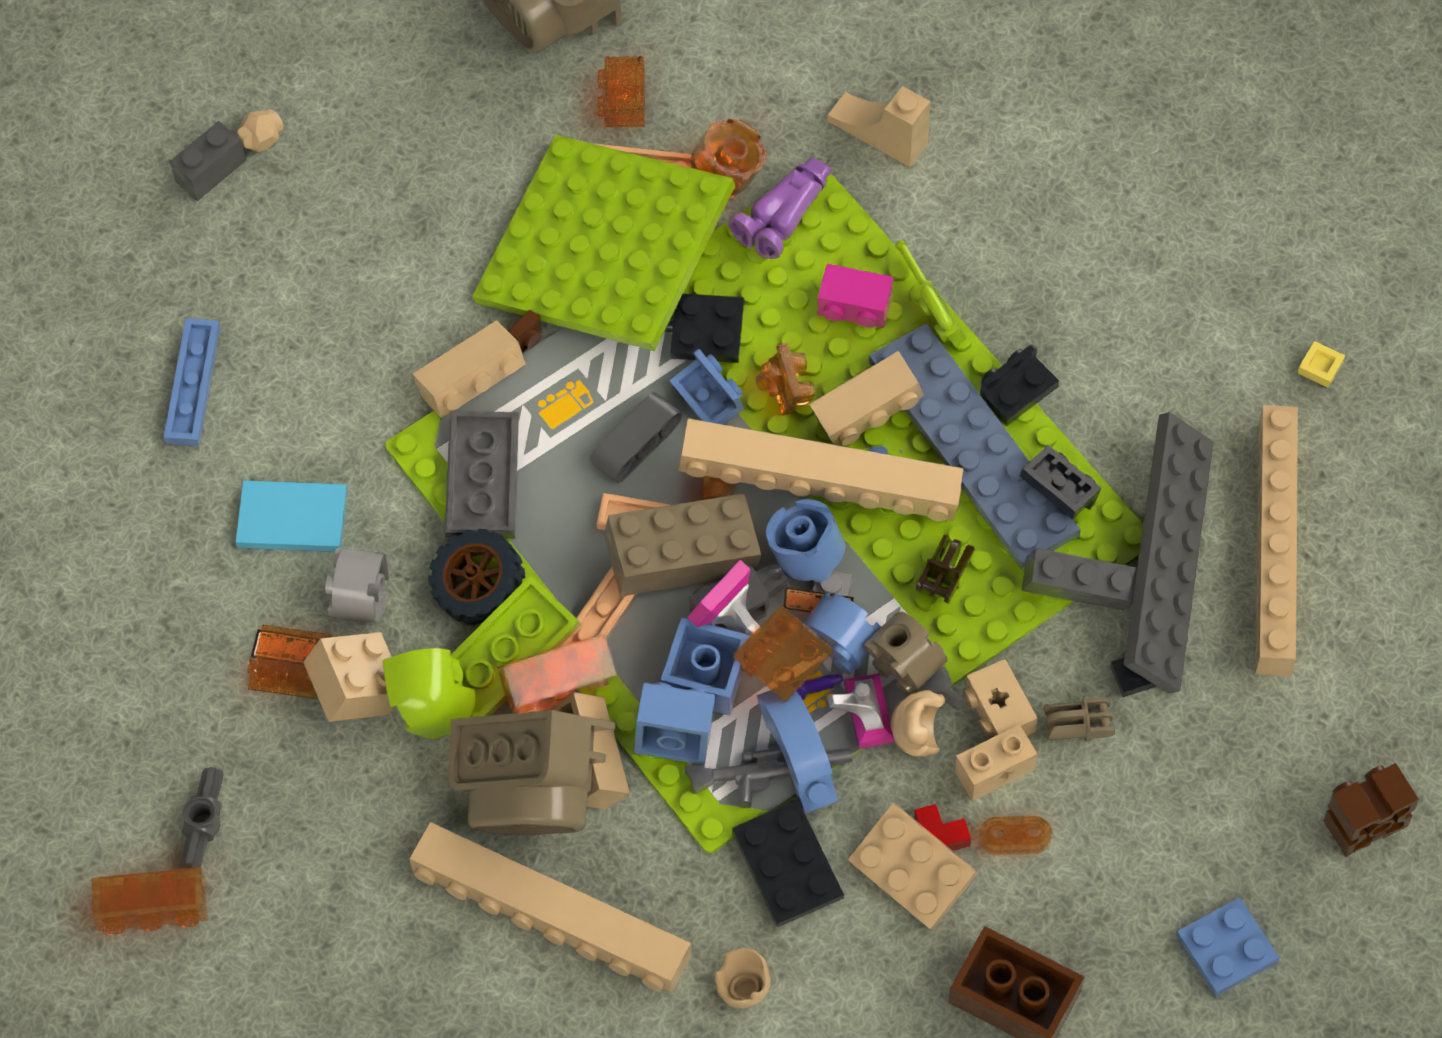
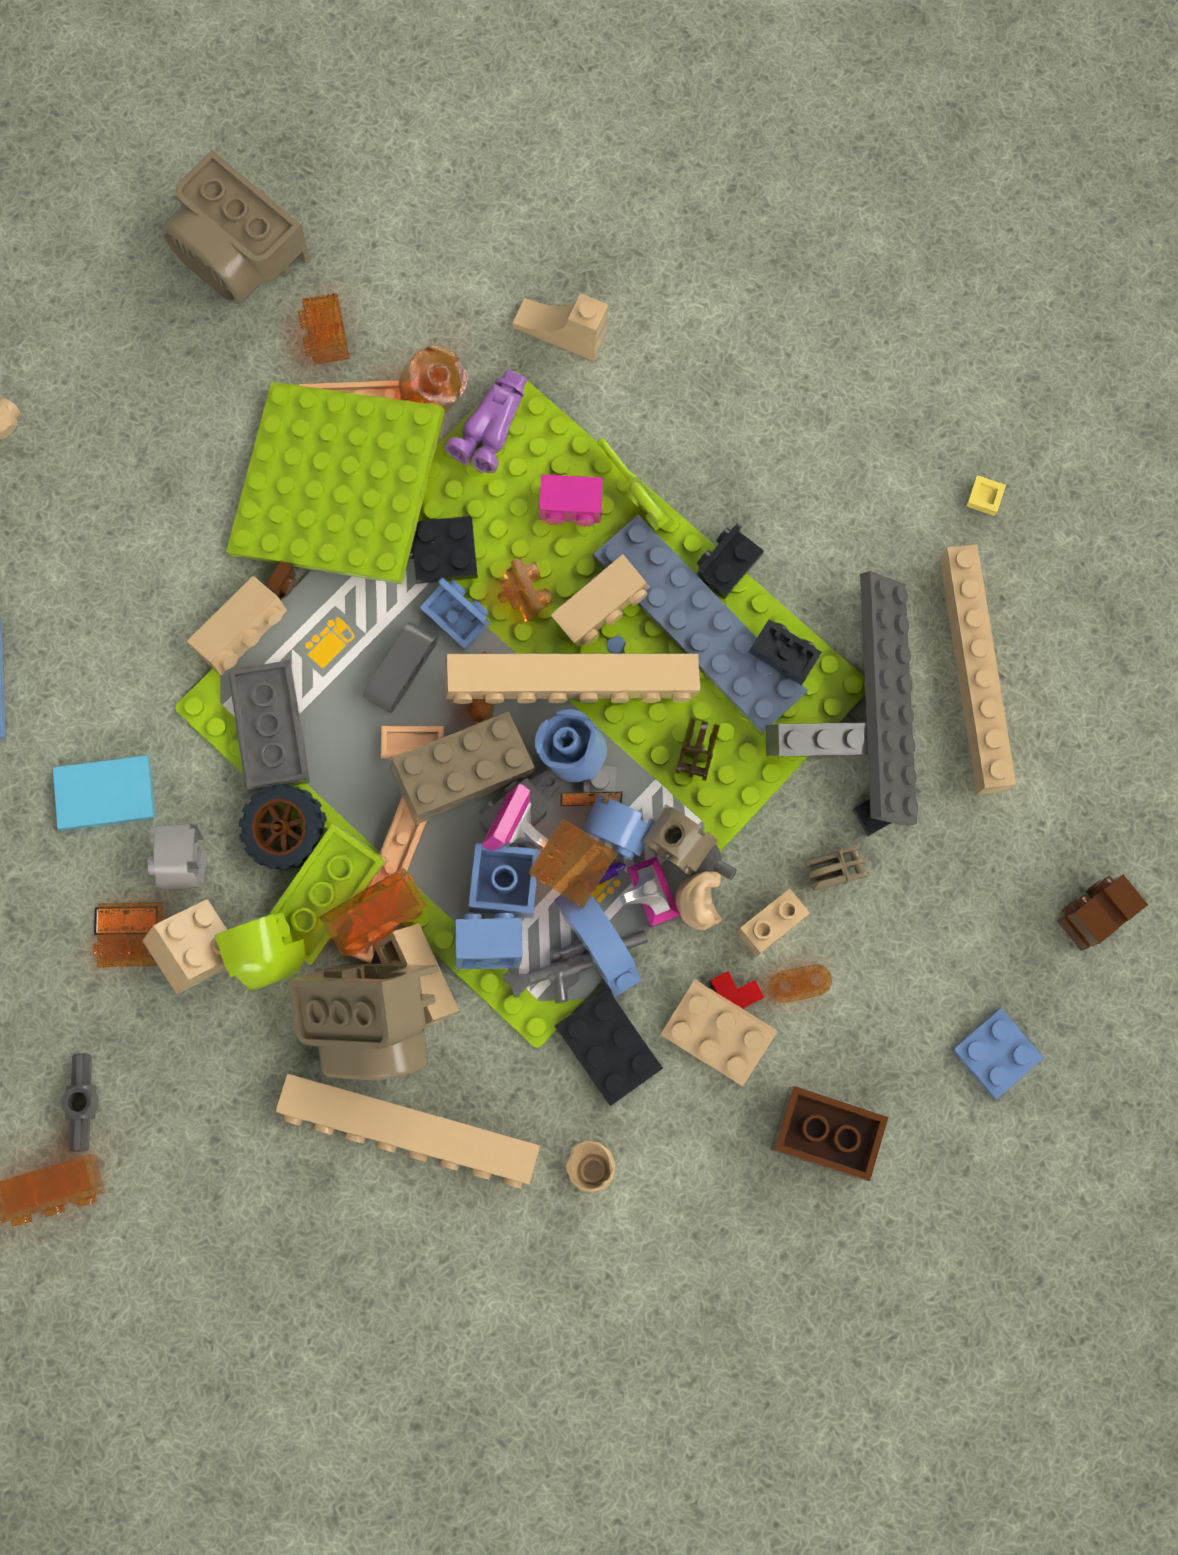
camera: 20 degrees left, 15 degrees up
tan brick [963,659,1038,740] -> none

